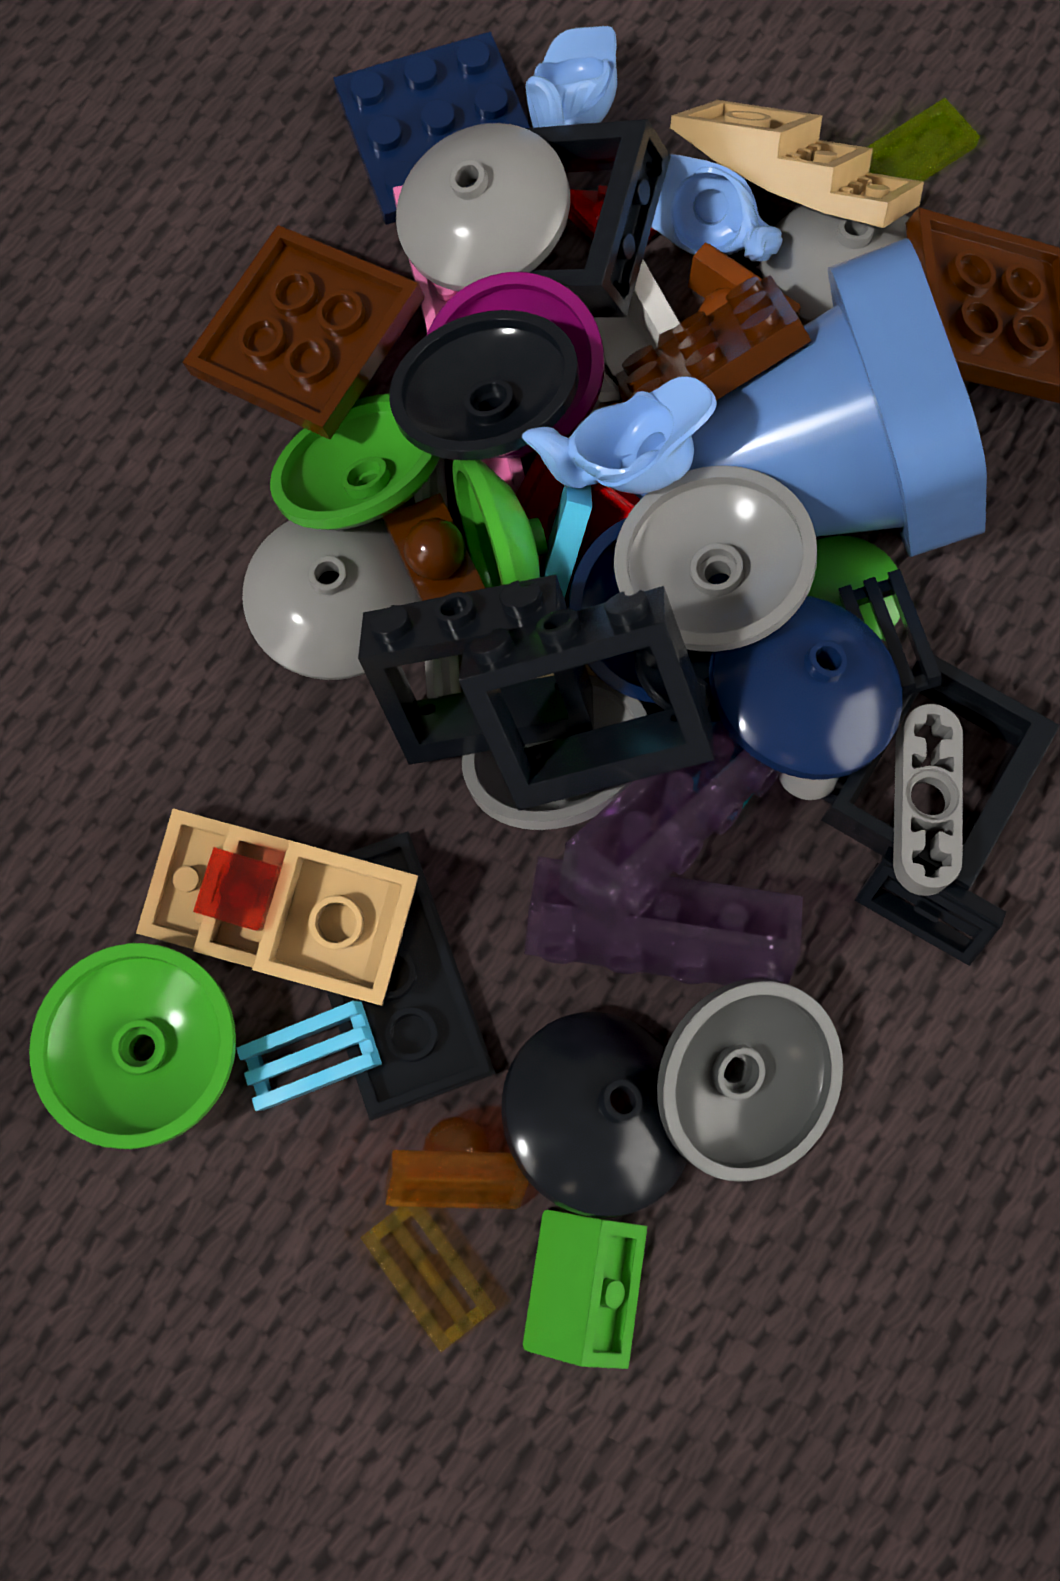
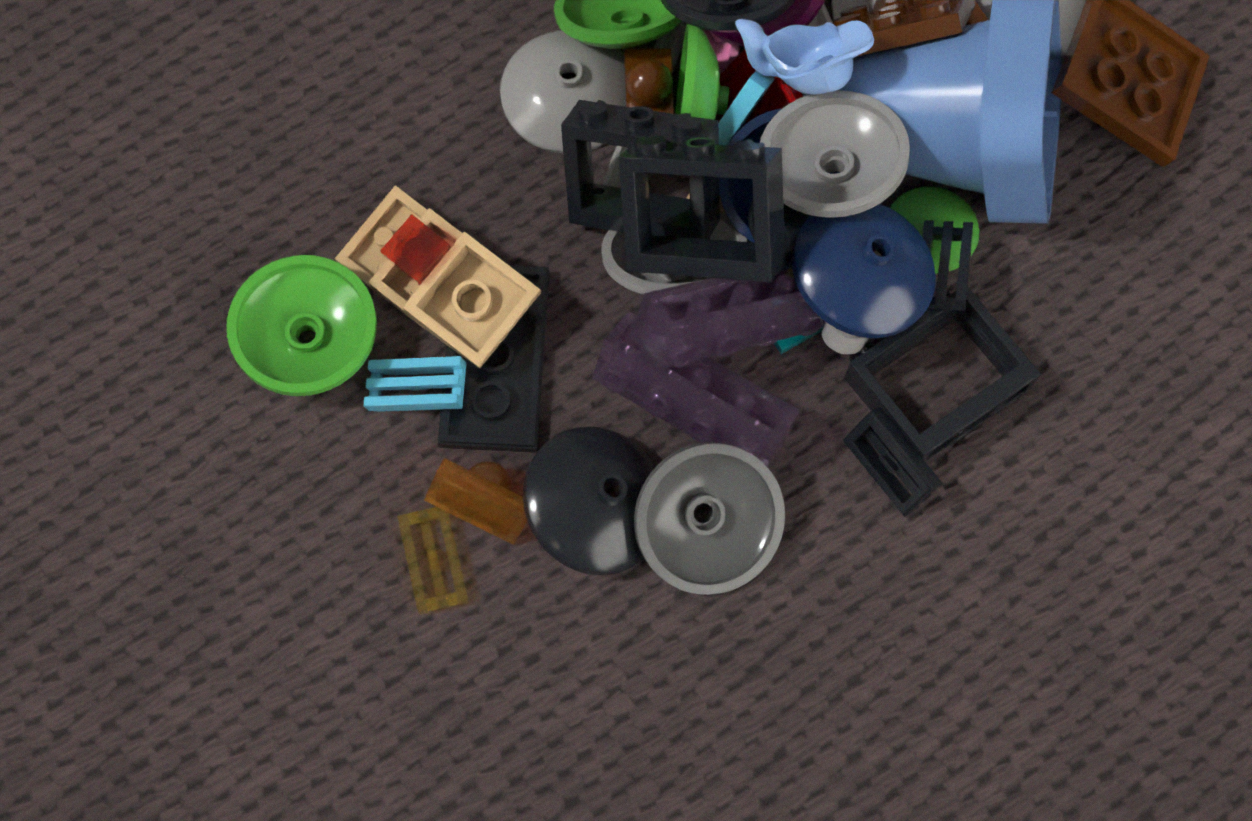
camera: 20 degrees right, 5 degrees down
bright green panel [523,1210,647,1369] -> none
light grey beam [893,704,963,896] -> none

